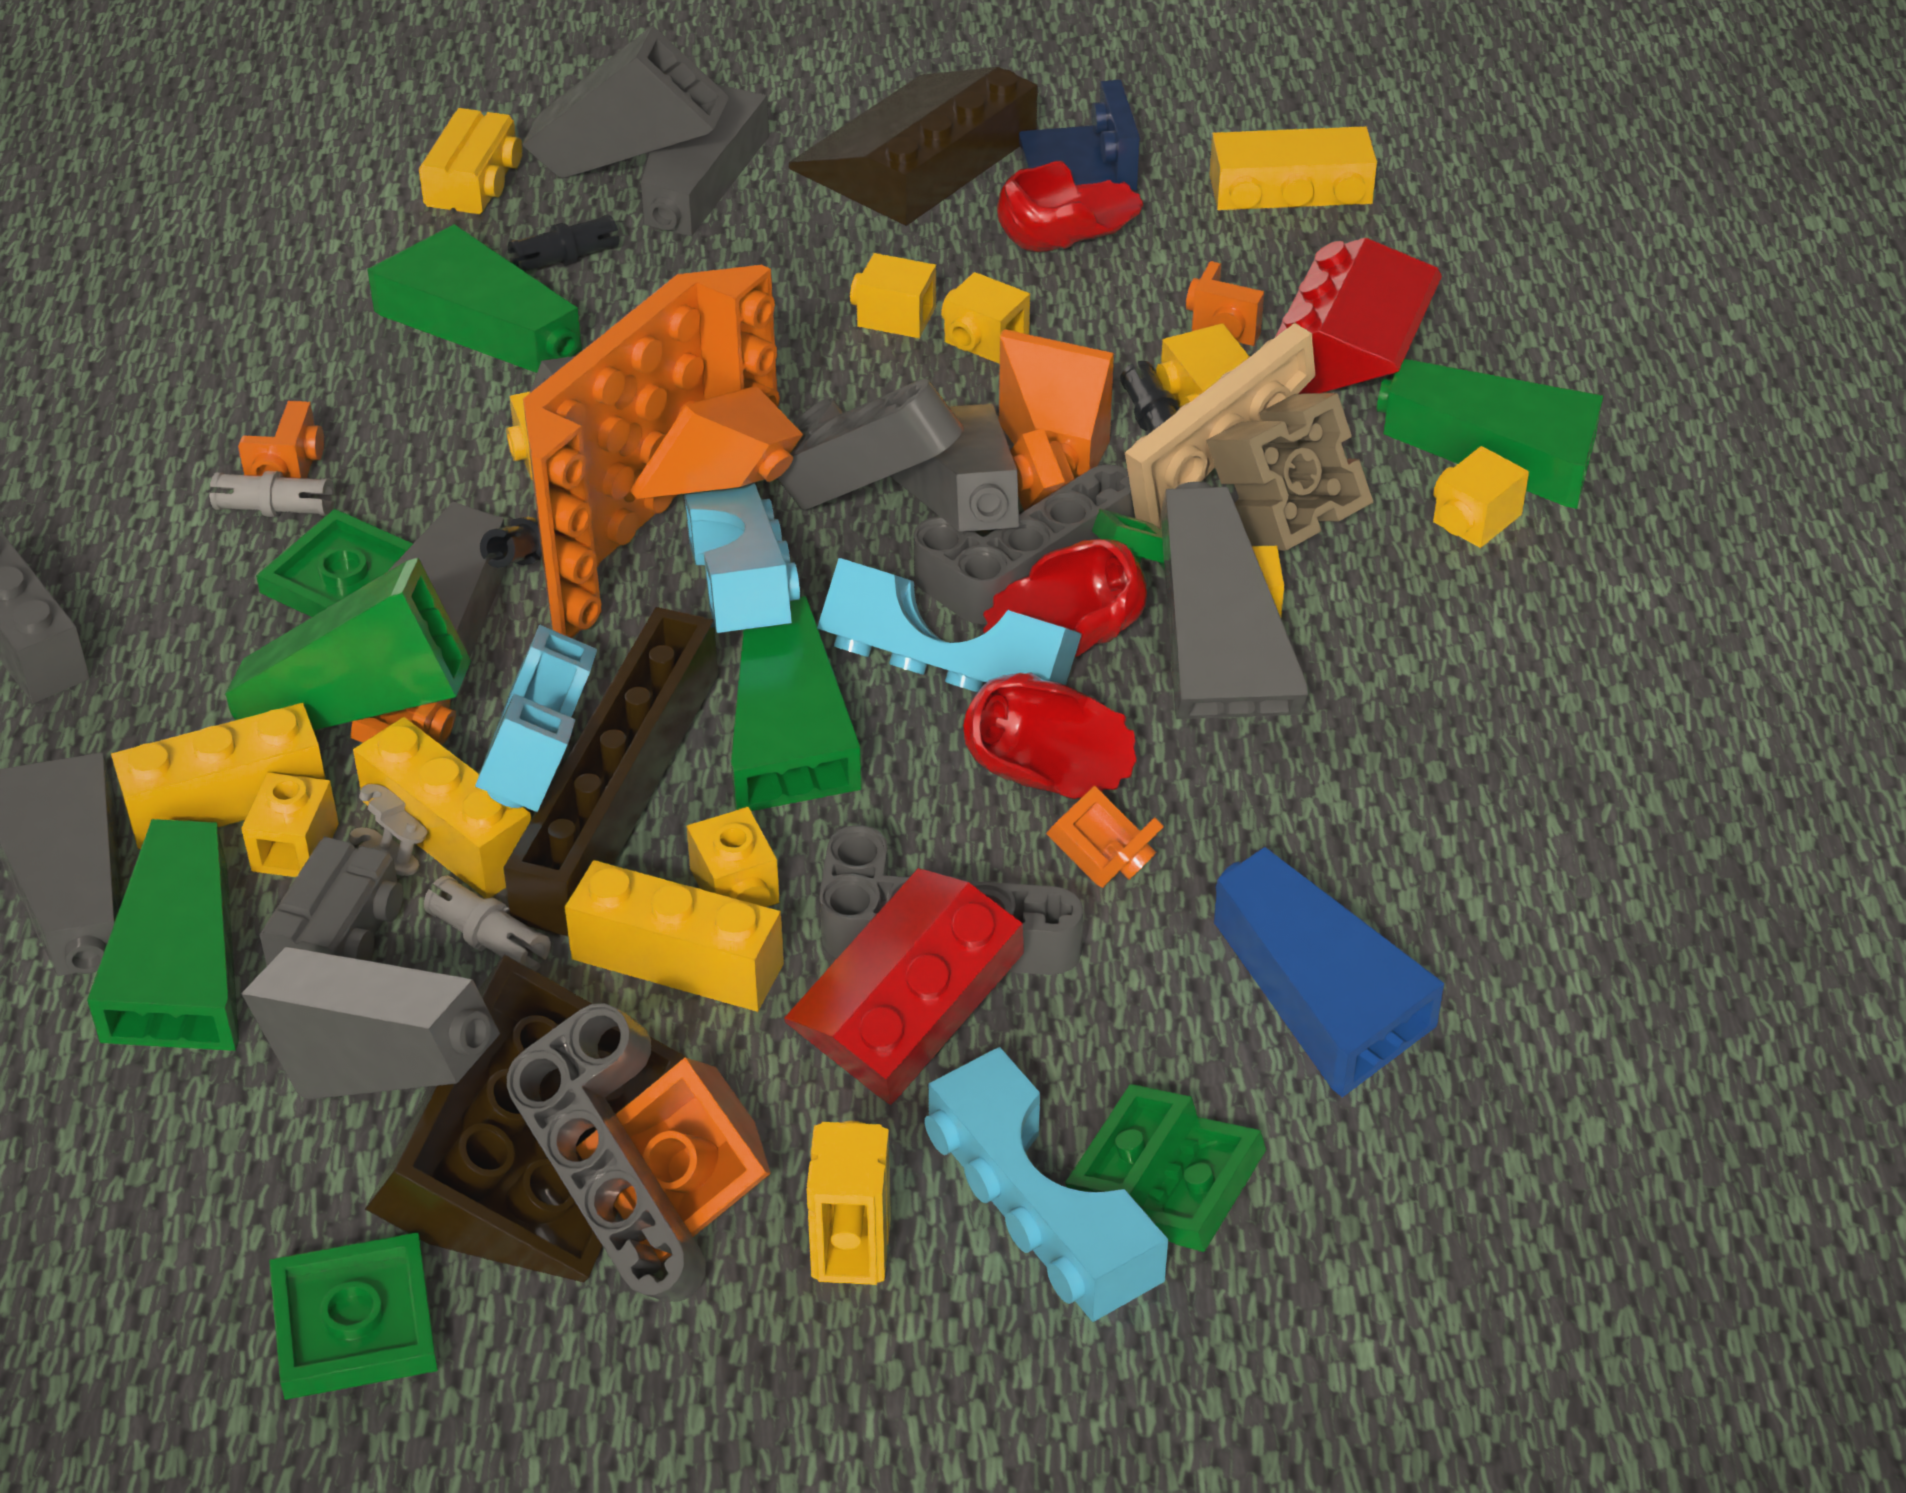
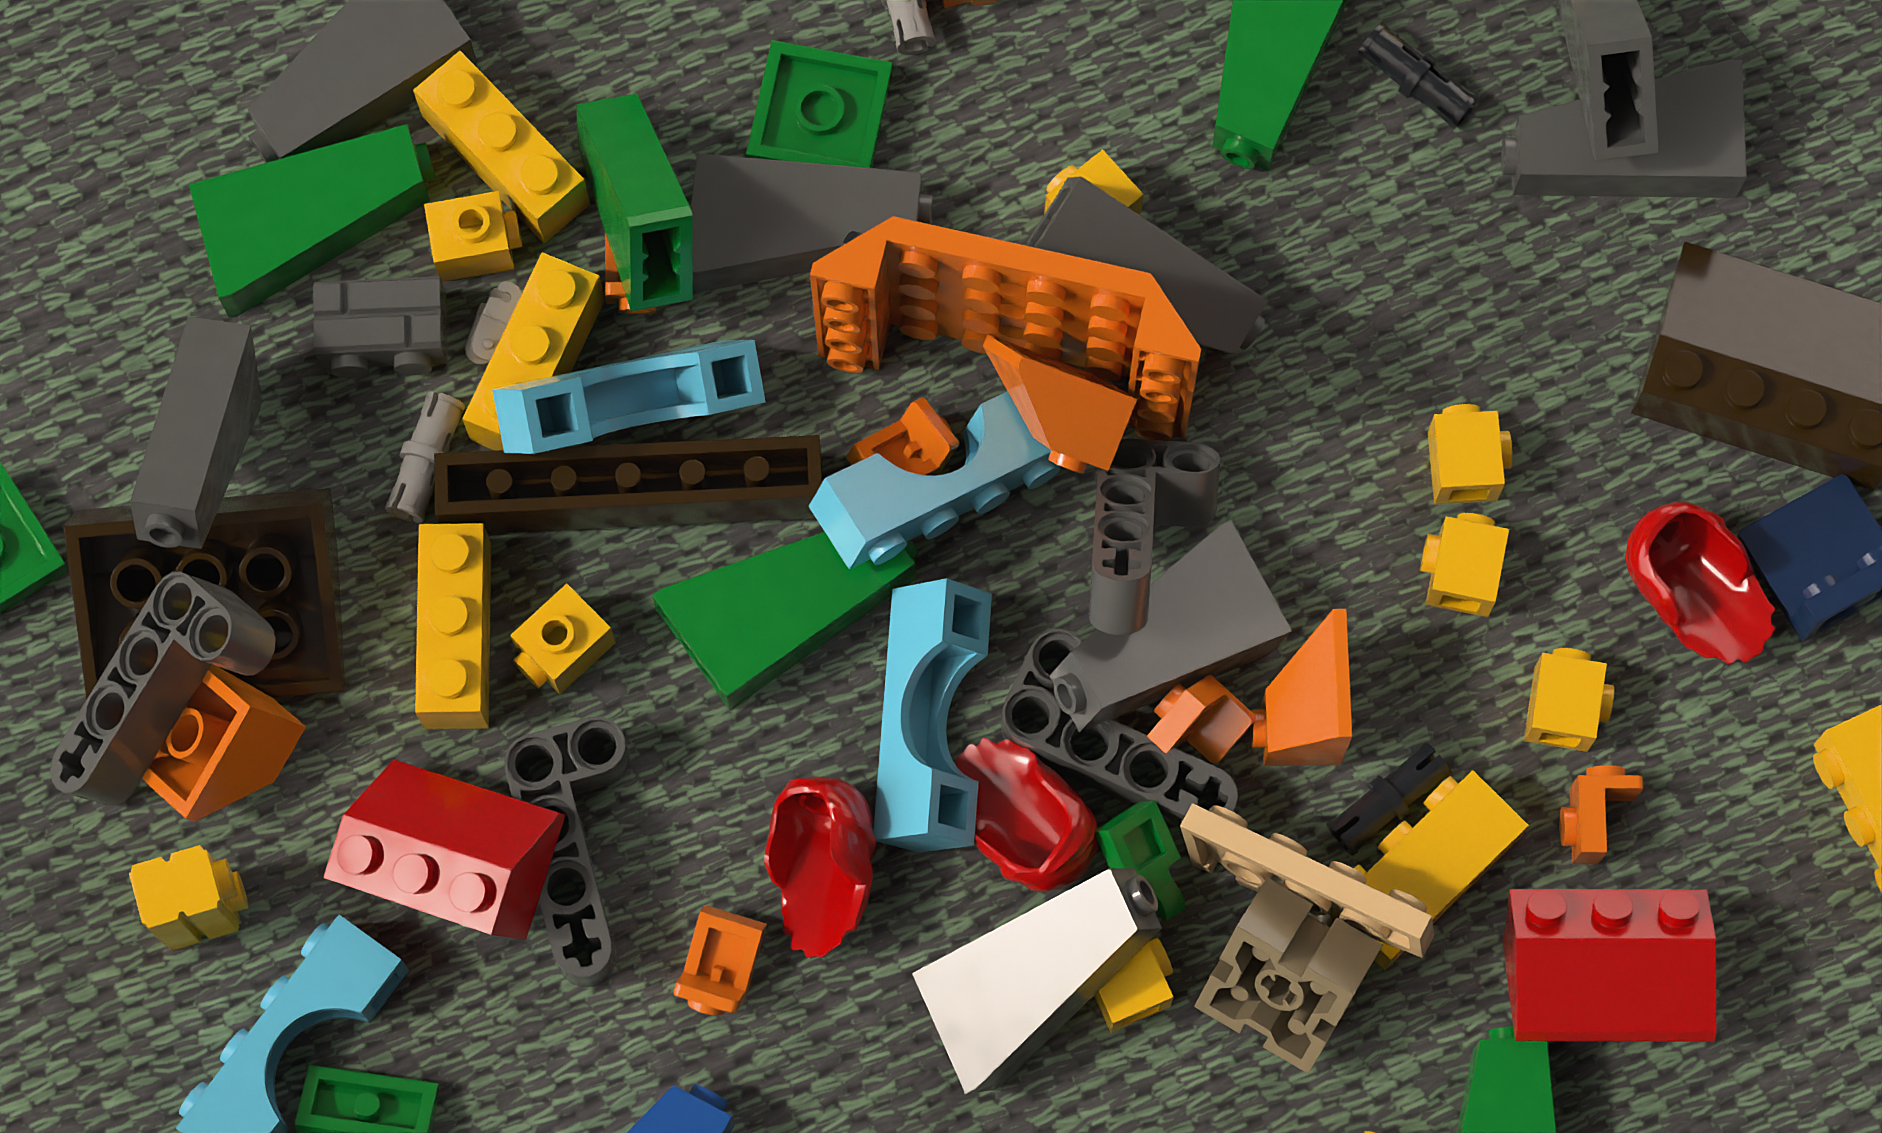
camera: 70 degrees right, 30 degrees up
none -> orange bracket [846,397,959,476]
none -> yellow brick [1524,648,1614,752]

